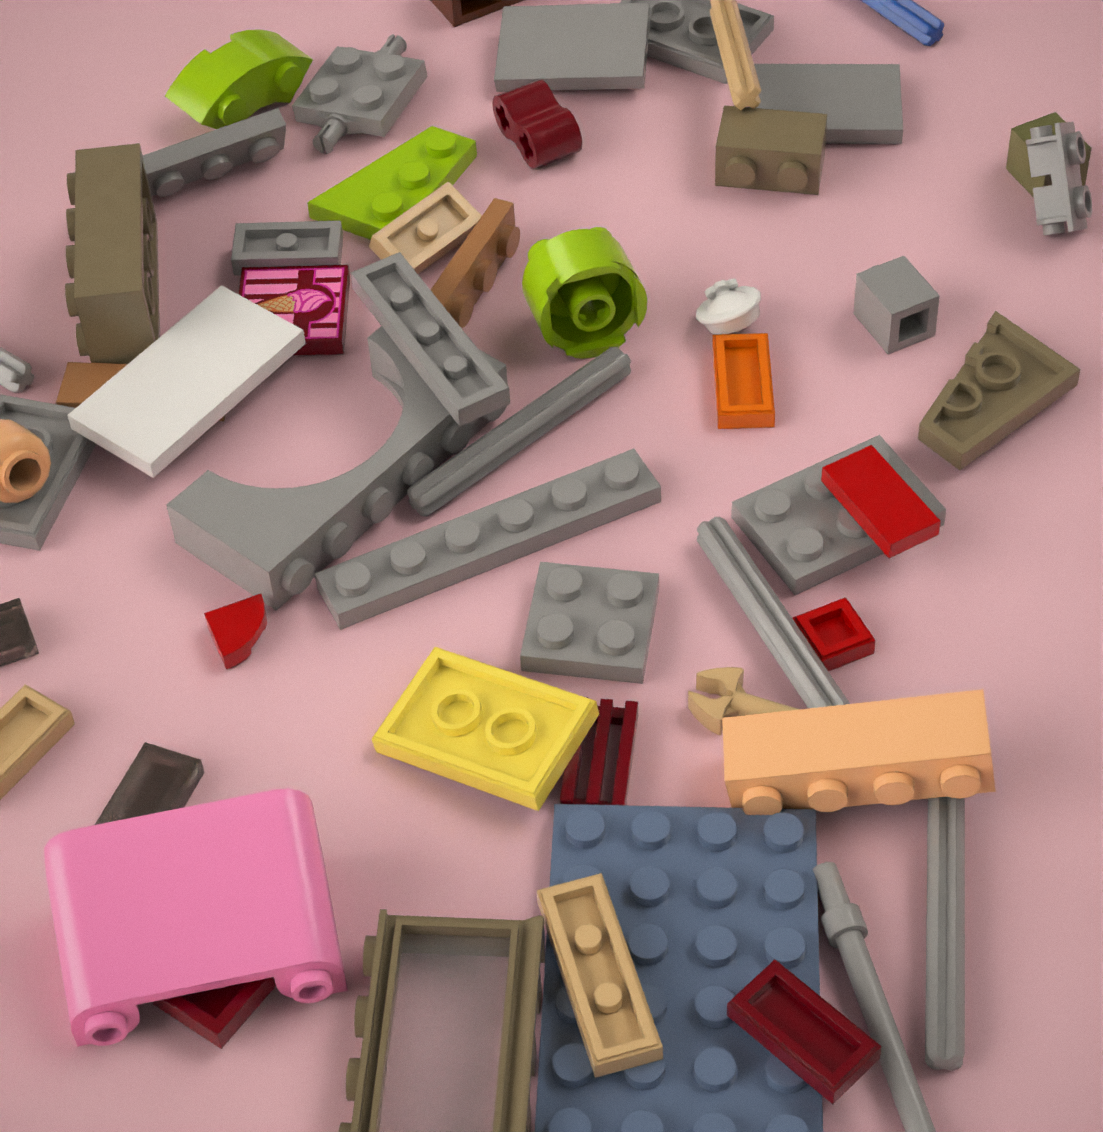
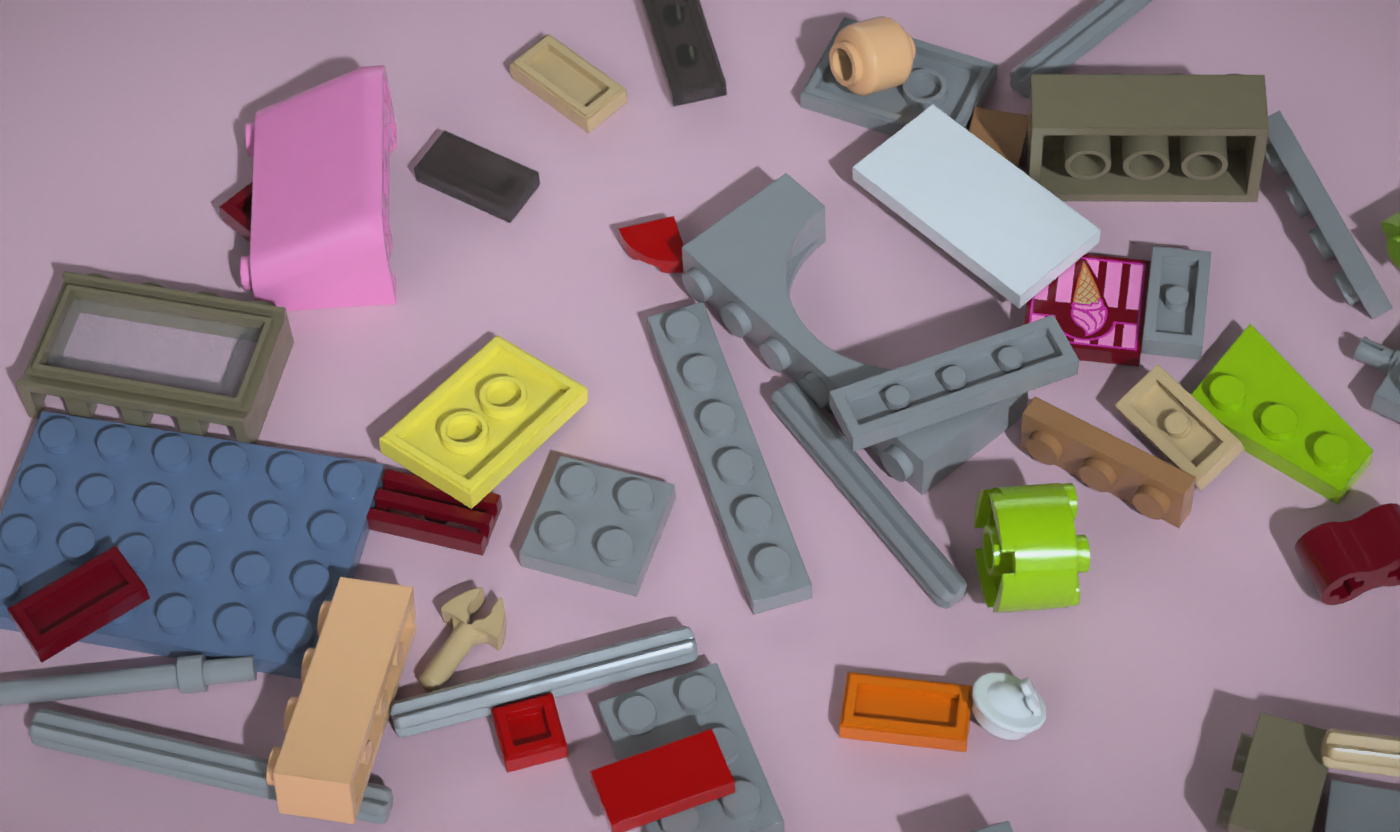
camera: 100 degrees right, 5 degrees up
tan tile [537,873,663,1078] -> none

